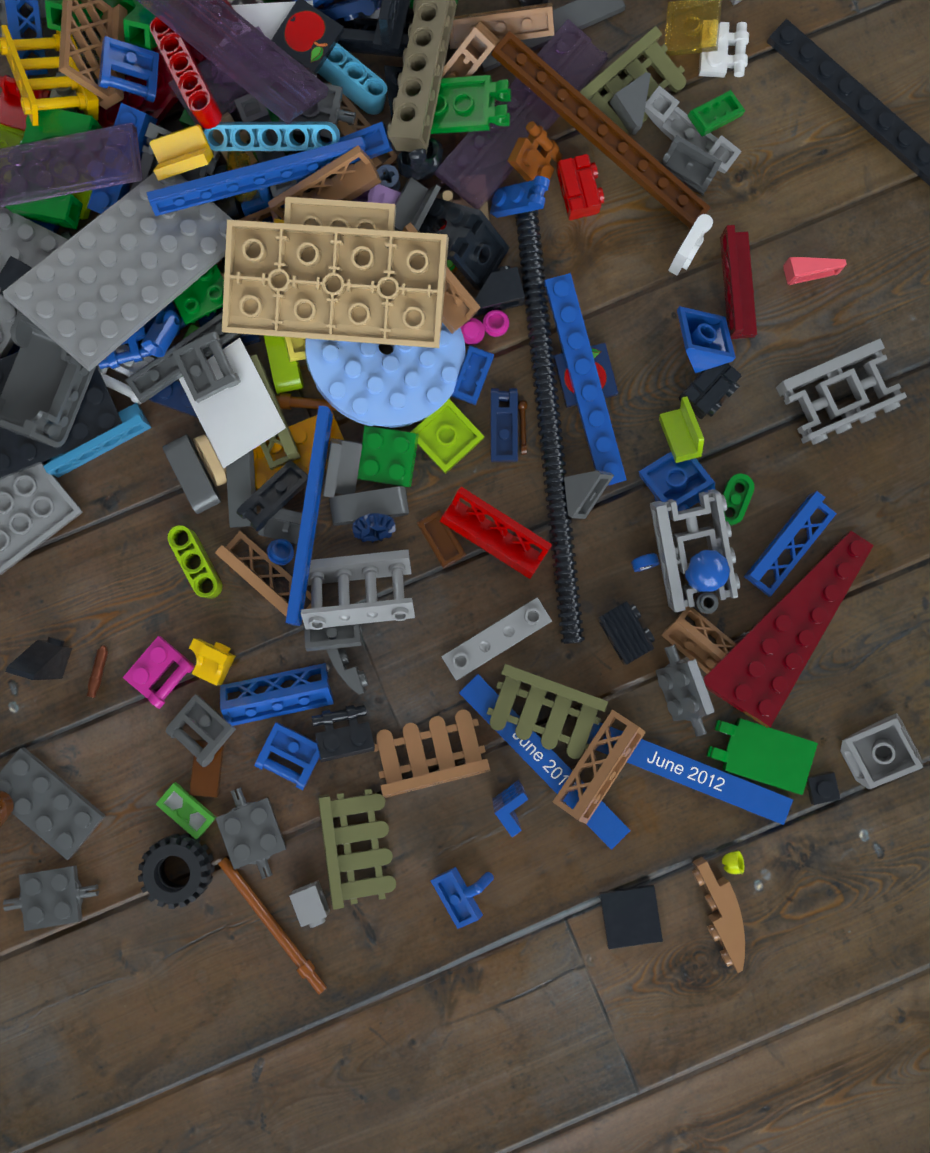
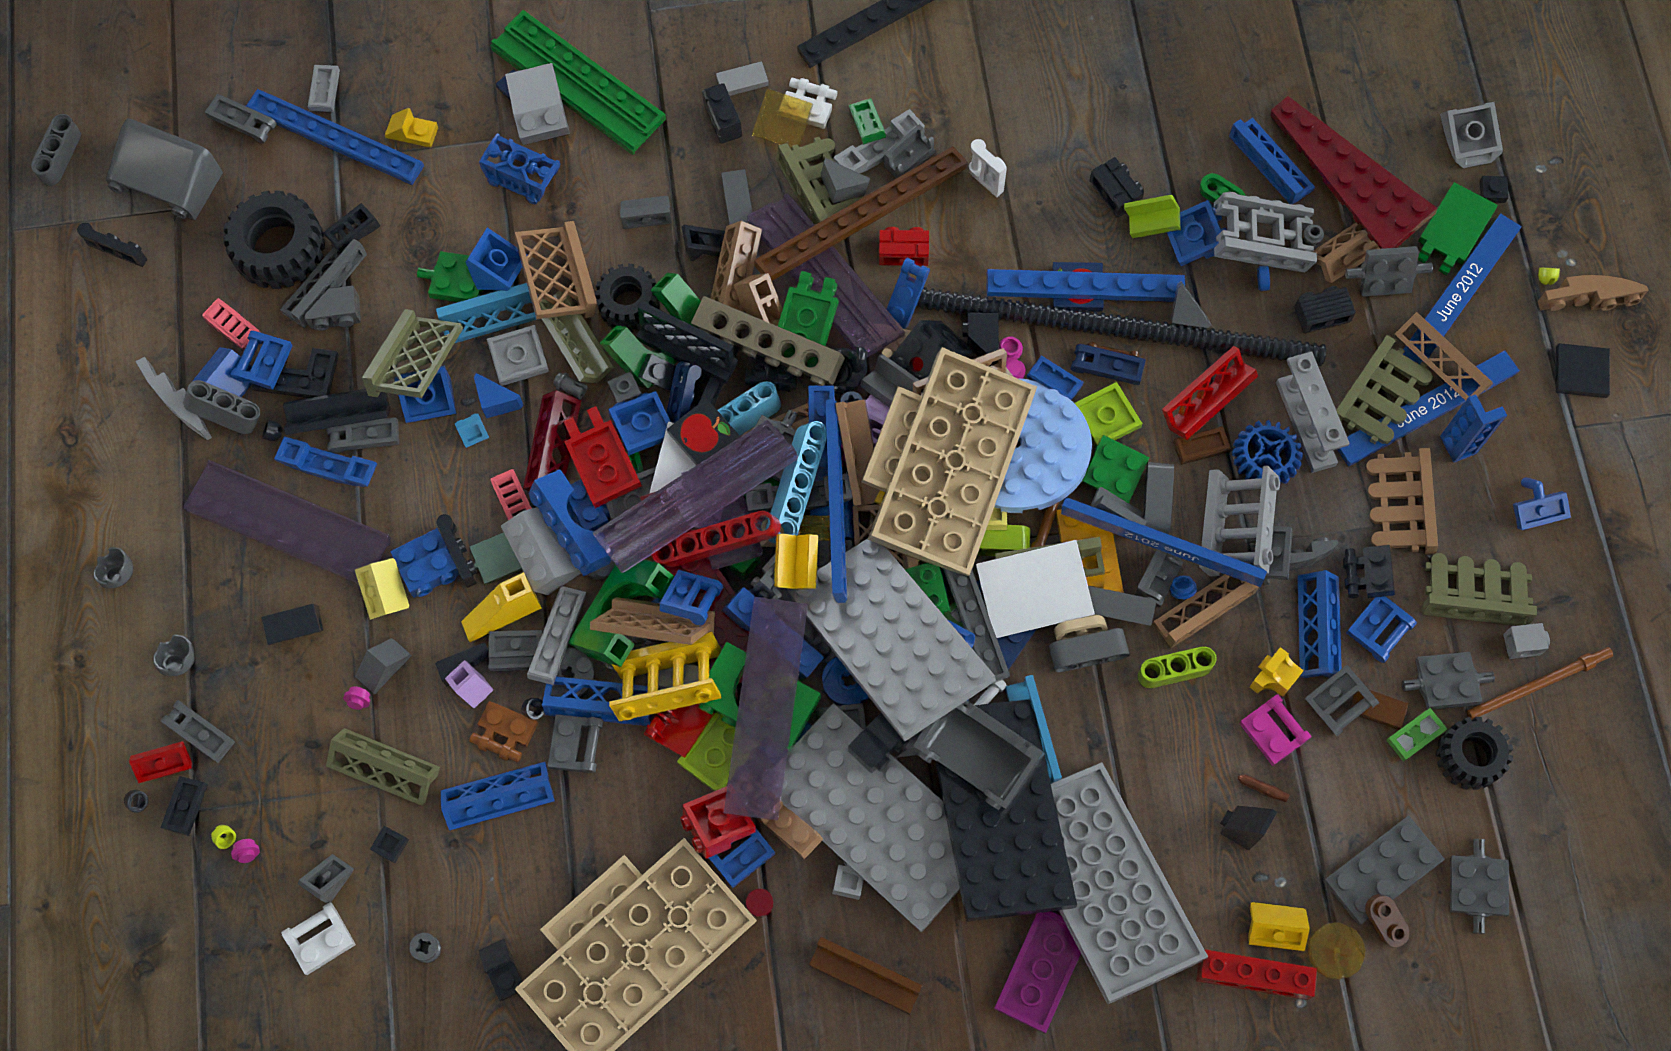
camera: 75 degrees left, 15 degrees down
dark grey plate [172,332,241,403] -> none
black plate [236,460,308,531] -> none
dark blue gear [352,513,396,543] -> none
dark orange plate [508,121,563,182] -> none
blue slope [677,306,736,373] -> none
blue hair [685,550,730,592] -> none
dark red fence [720,225,757,339] -> none
light grey fence [776,339,907,445] -> none
coral slope [783,257,847,285] -> none
none -> blue gear [1232,420,1303,484]

